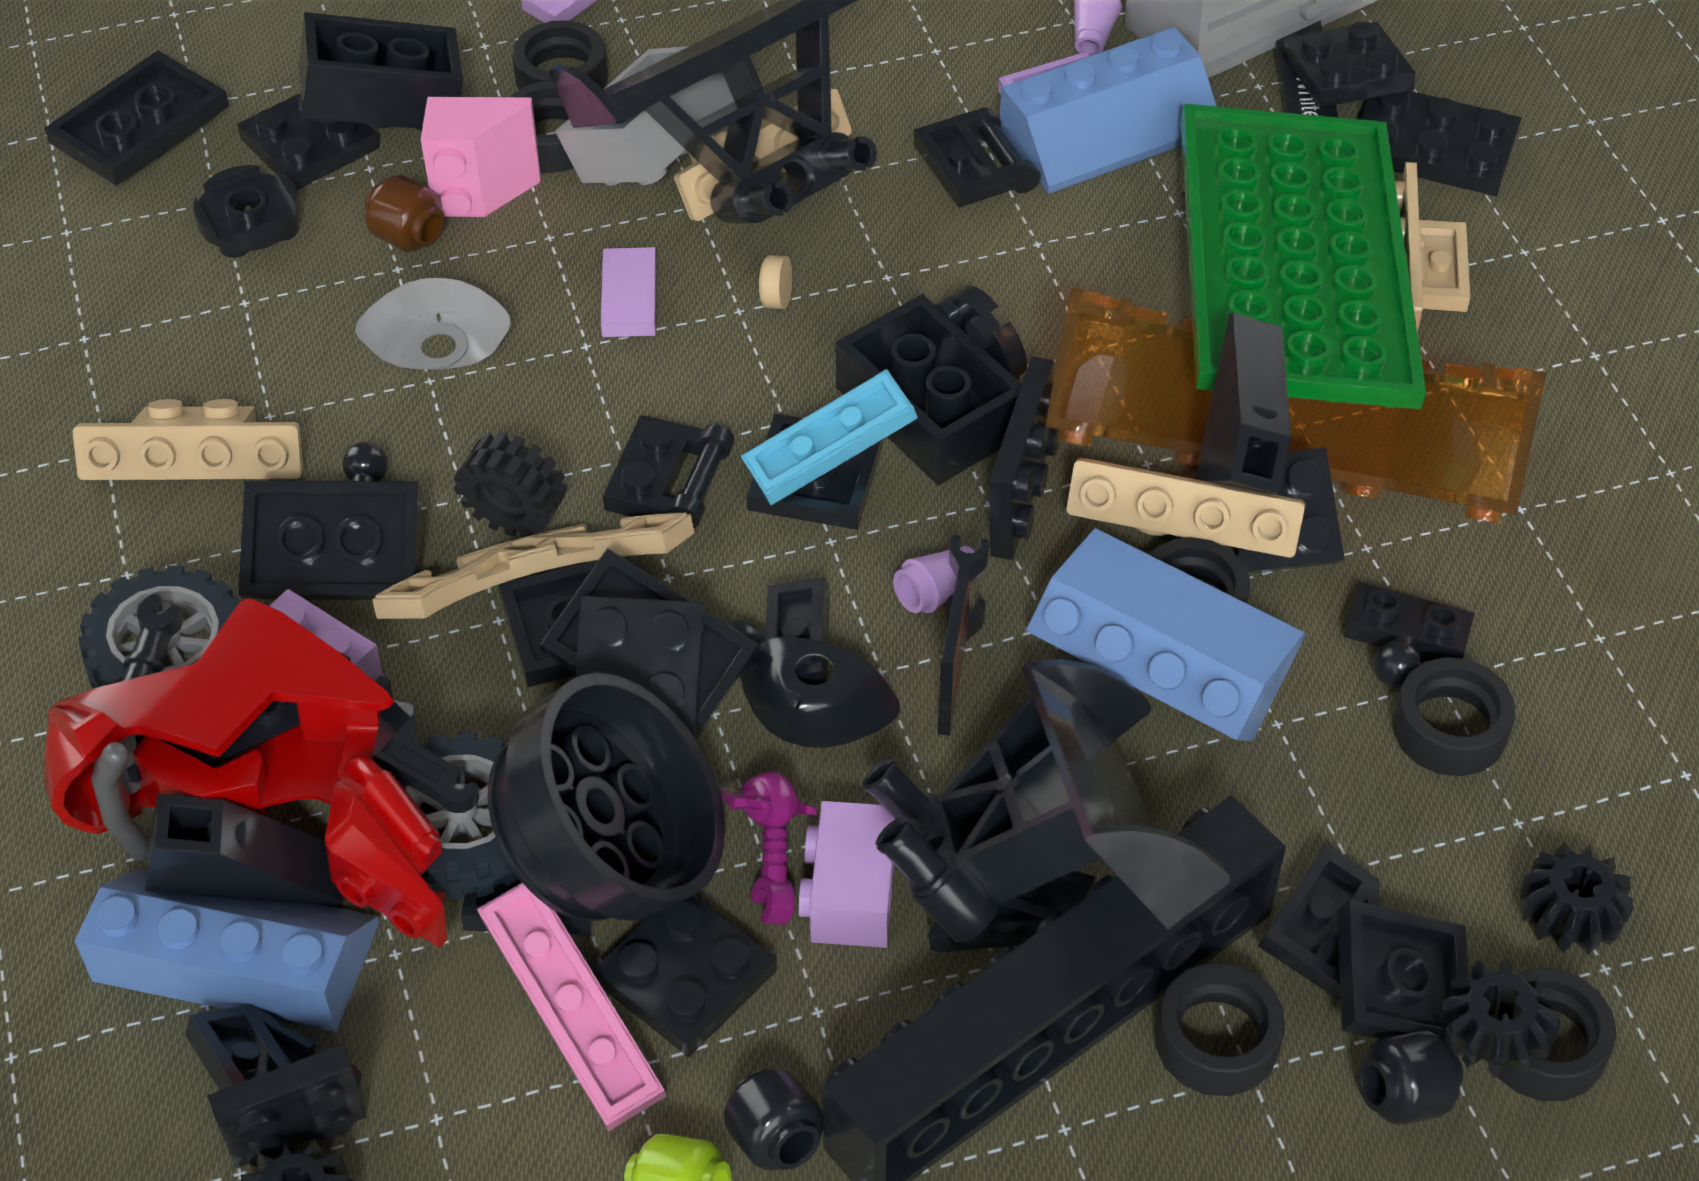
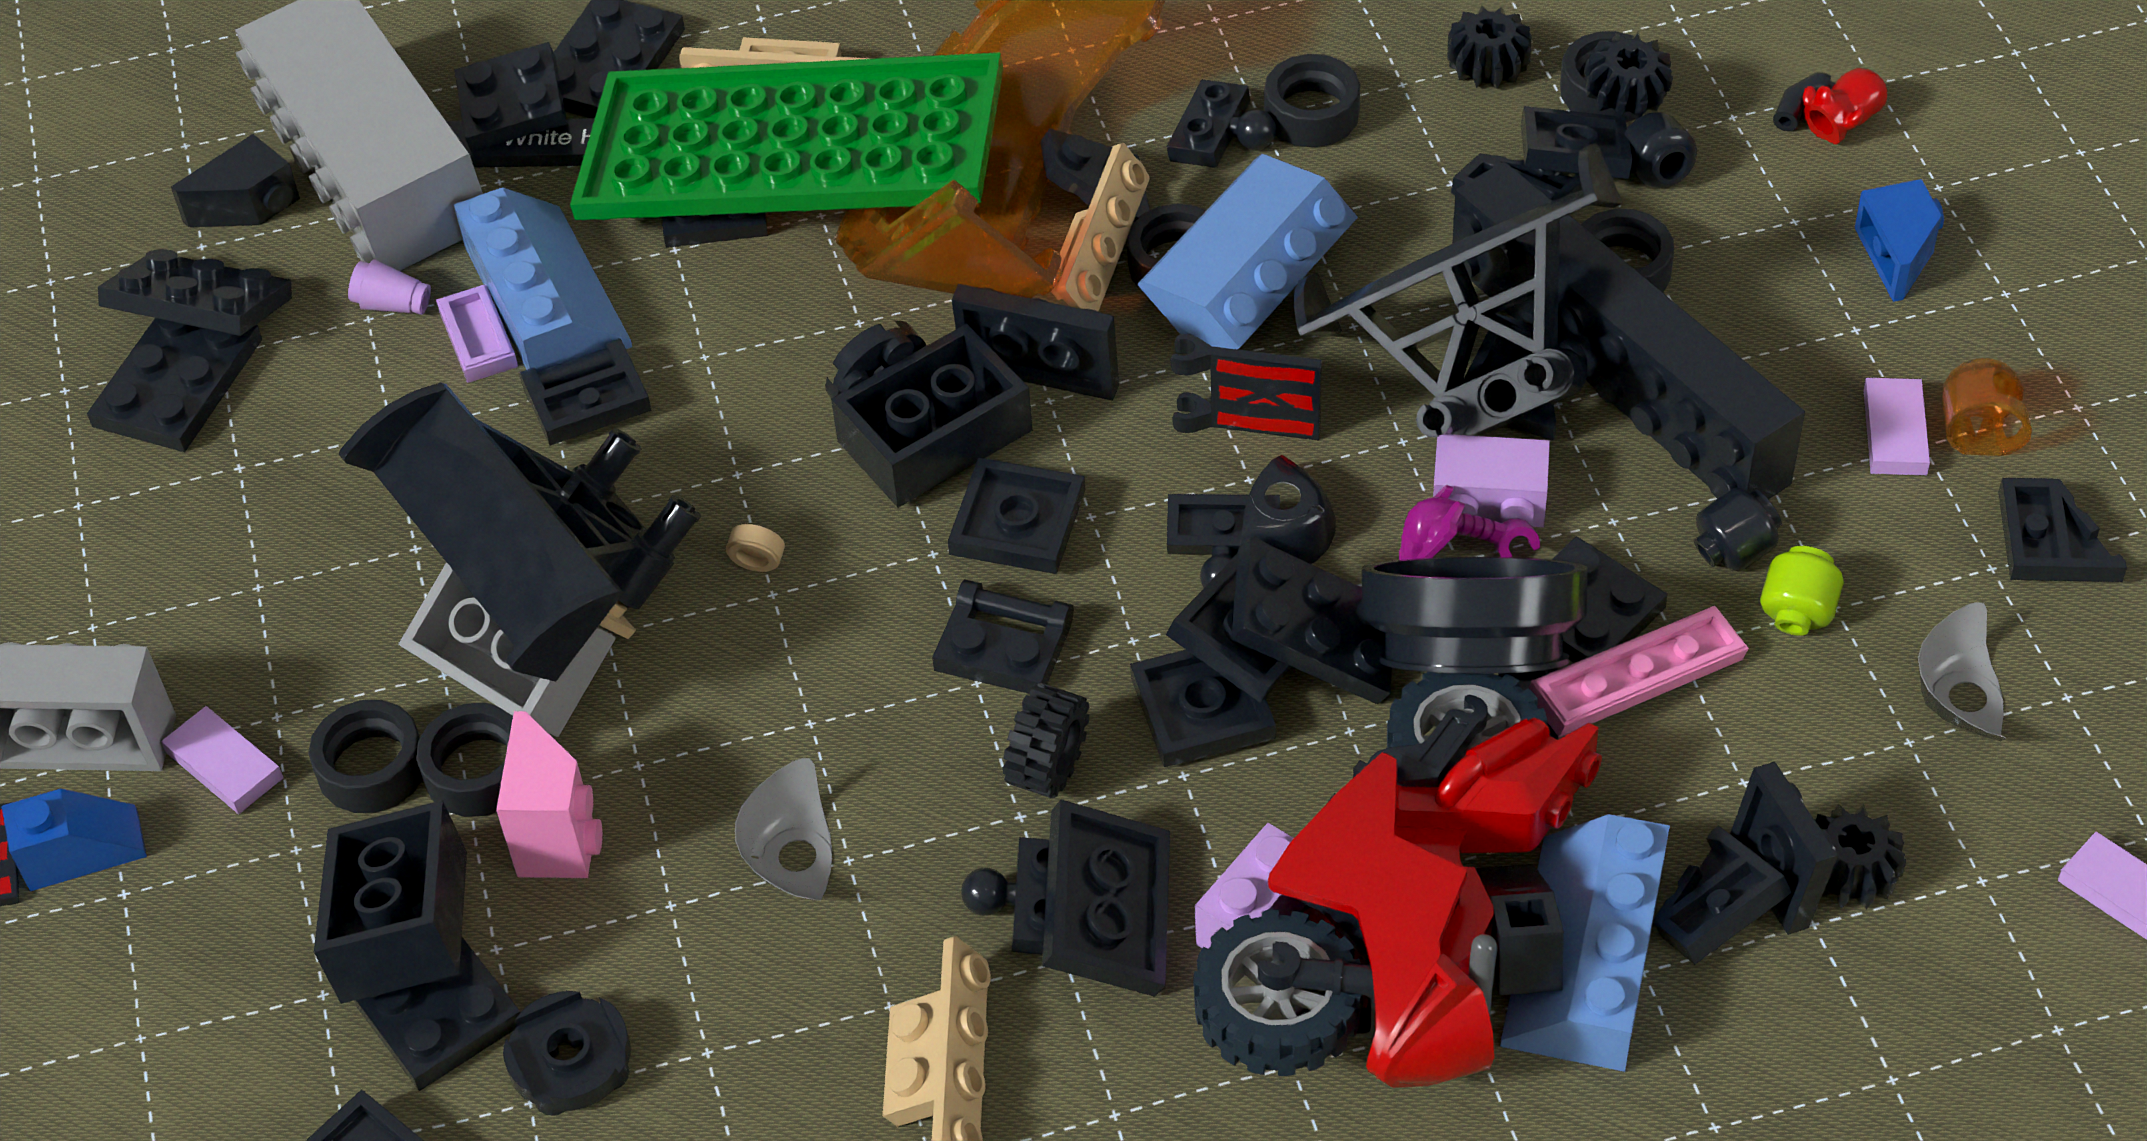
camera: 85 degrees left, 0 degrees up
reddish brown head [365,175,444,252] -> none
tan tile [372,513,694,619] -> none
lavender tile [601,247,656,337] -> none
medium azure tile [741,369,918,505] -> none
lavender cone [893,546,981,613] -> none
black slope [1195,313,1291,494] -> none

